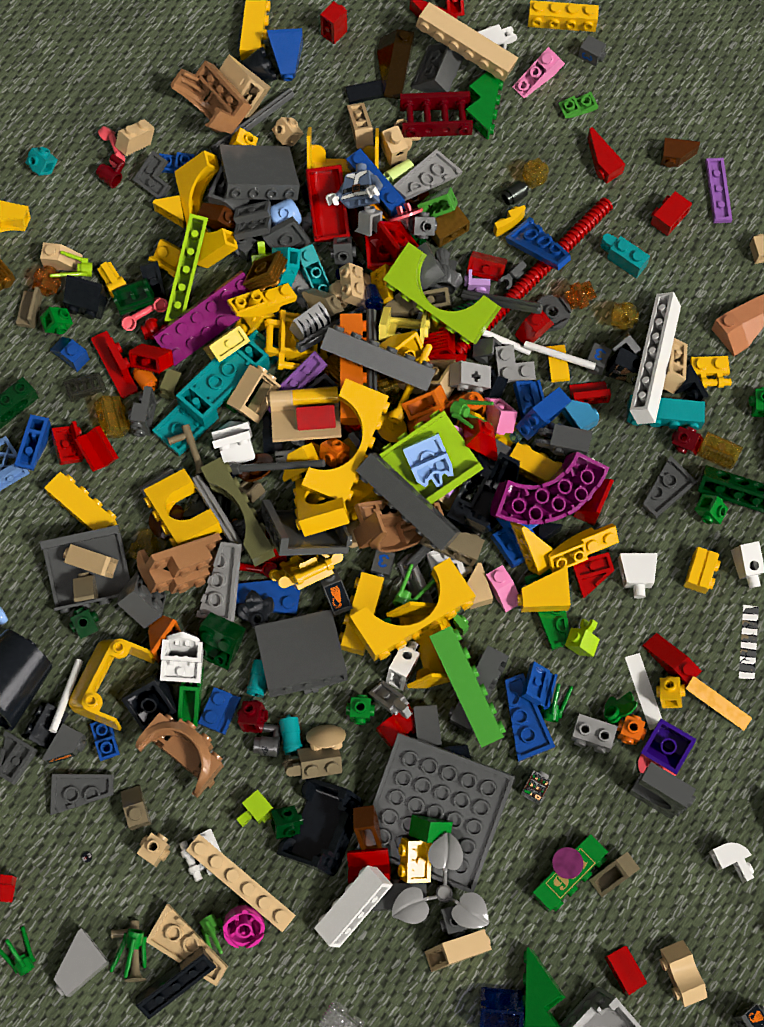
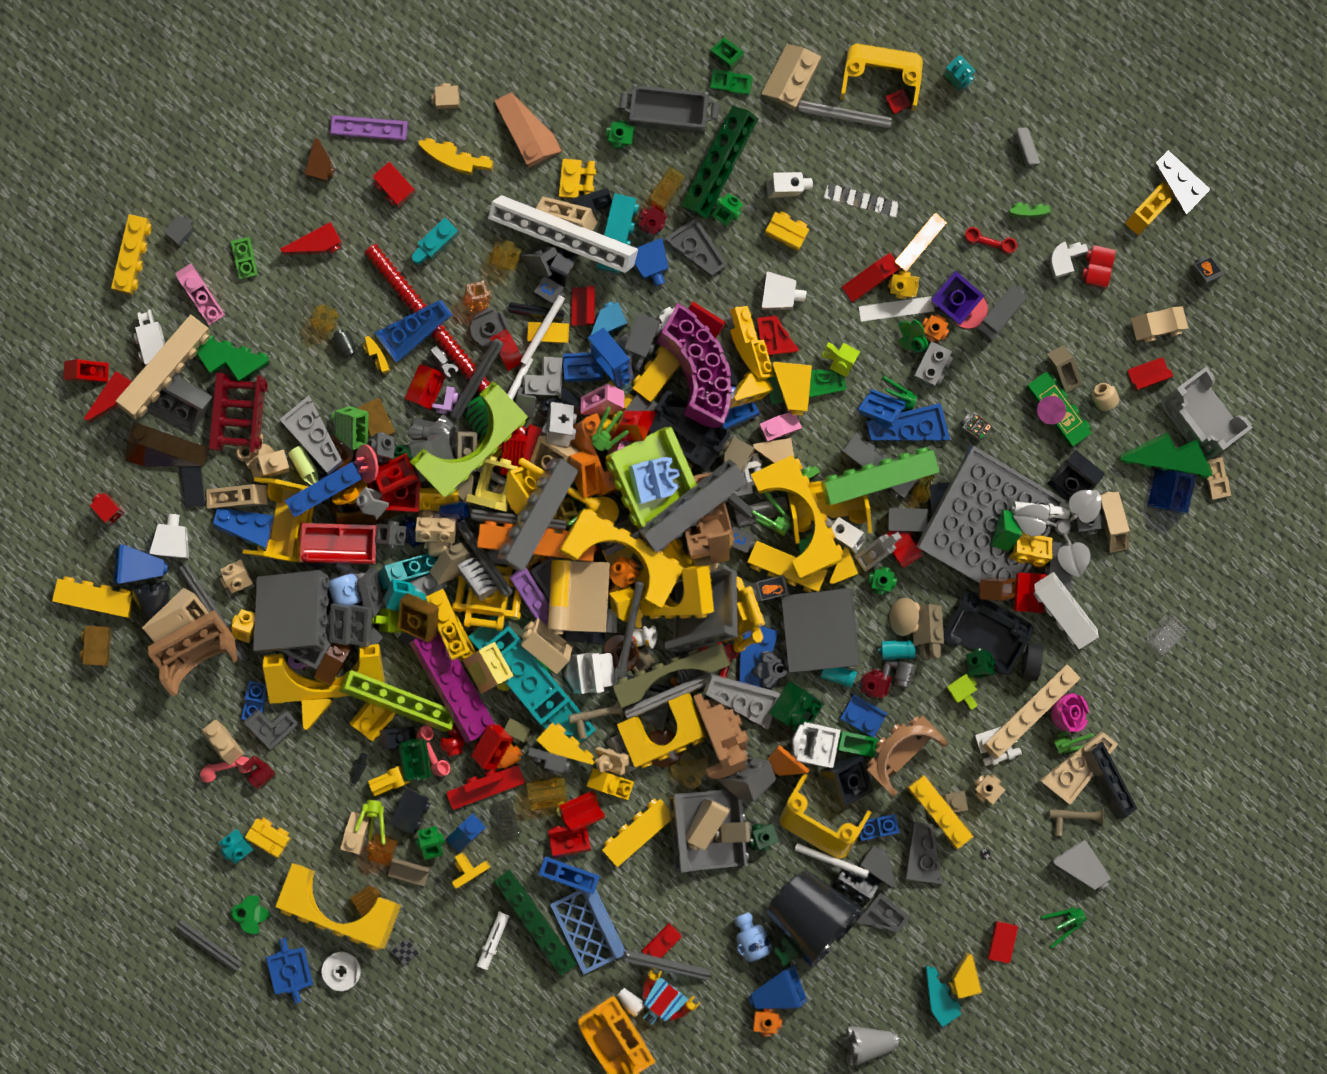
camera: 80 degrees left, 15 degrees up
green plant [109,928,147,978] -> none
red panel [296,404,336,431] -> none
torso [325,163,383,209] -> none
none -> pearl gold brick [80,626,111,666]
none -> white torso [150,514,189,559]
none -> blue wing [213,508,274,551]
none -> yellow brick [245,817,291,858]
none -> black bar [352,753,367,784]
none -> yellow slope [418,138,494,175]
none -> yellow bracket [452,852,491,888]
none -> black axle [508,302,565,321]
none -> yellow slope [537,723,595,765]
none -> yellow slope [587,768,634,800]
none -> tan hips [595,747,629,775]
none -> white animal [632,625,658,649]
none -> blue torso [634,238,669,287]
none -> yellow slope [829,547,858,585]
none -> yellow arch [906,775,973,849]
none -> clear yellow plate [912,475,935,503]
none -> red bar [965,227,1017,255]
none -> white pin [1011,501,1070,520]
none -> black tyre [1021,643,1044,681]
none -> black slope [1047,449,1105,501]
none -> red brick [1082,245,1116,289]
none -> tan head [1092,383,1119,411]

